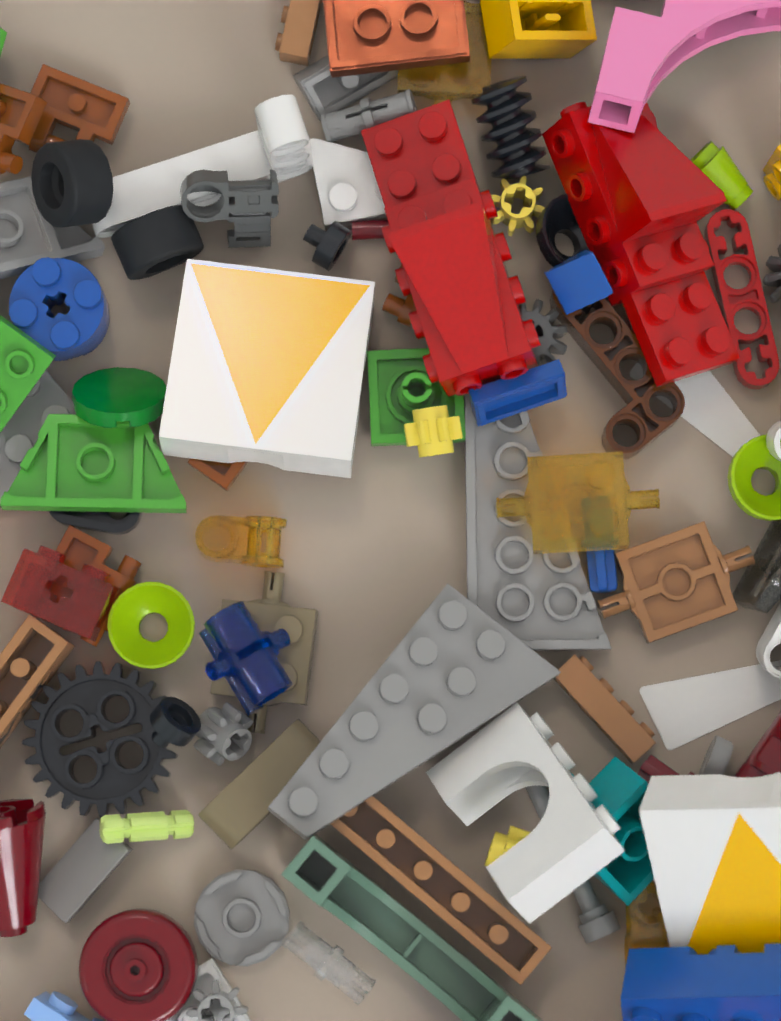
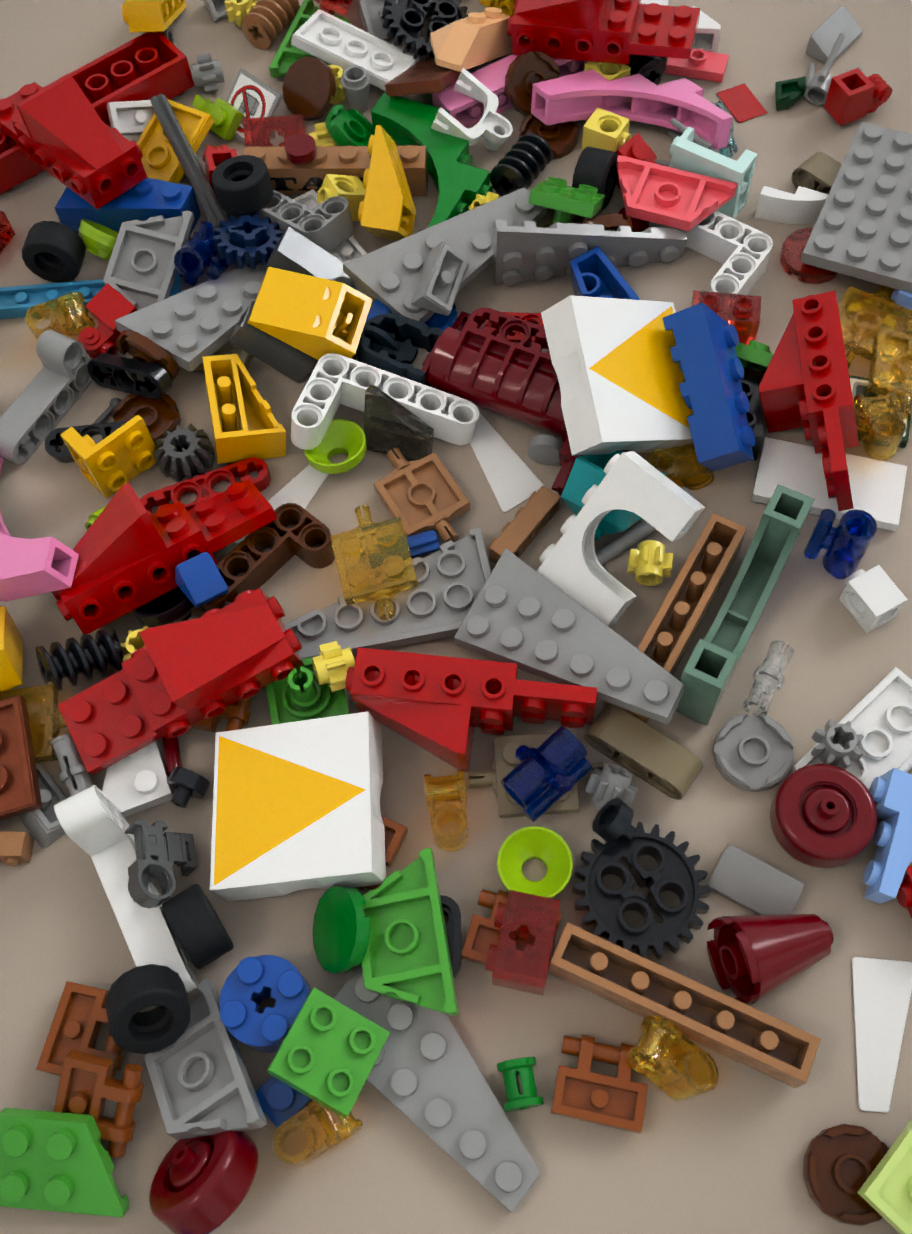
camera: 95 degrees left, 20 degrees down
yellowish green axle [99,810,194,844] -> none
blue tile [469,359,567,426] -> none
none -> red wedge [346,647,597,772]

